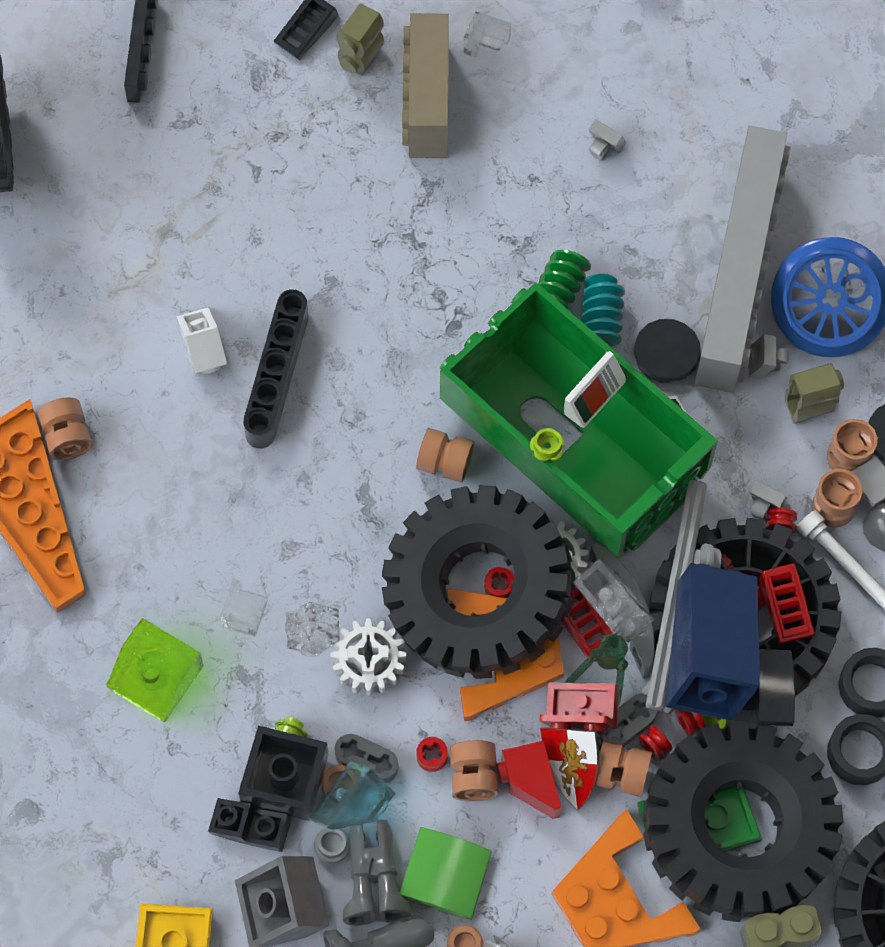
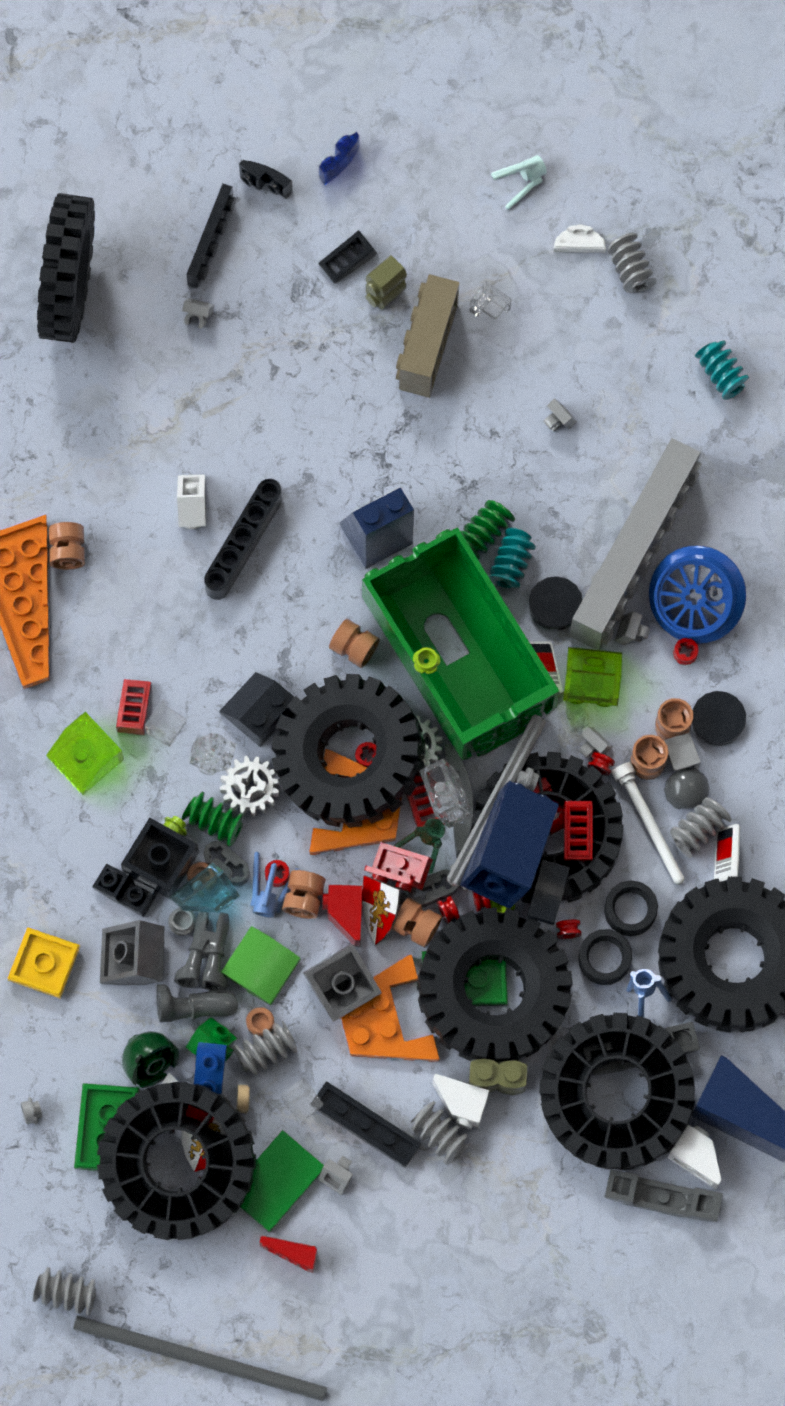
camera: 15 degrees right, 5 degrees up
slope [564,351,626,428] -> none
olive brick [785,363,844,423] -> none
none -> red slope [116,679,151,735]
none -> light grey tile [182,298,215,328]
none -> green piece [182,791,243,847]
none -> black slope [219,672,294,747]
none -> medium blue plant [250,852,299,918]
none -> flat silver slope [303,944,382,1022]
none -> dark blue slope [340,487,414,568]
none -> red bush [556,919,582,939]
none -> clear neon green slope [563,647,622,707]
none -> red bush [673,638,699,665]
none -> teal piece [695,340,749,400]

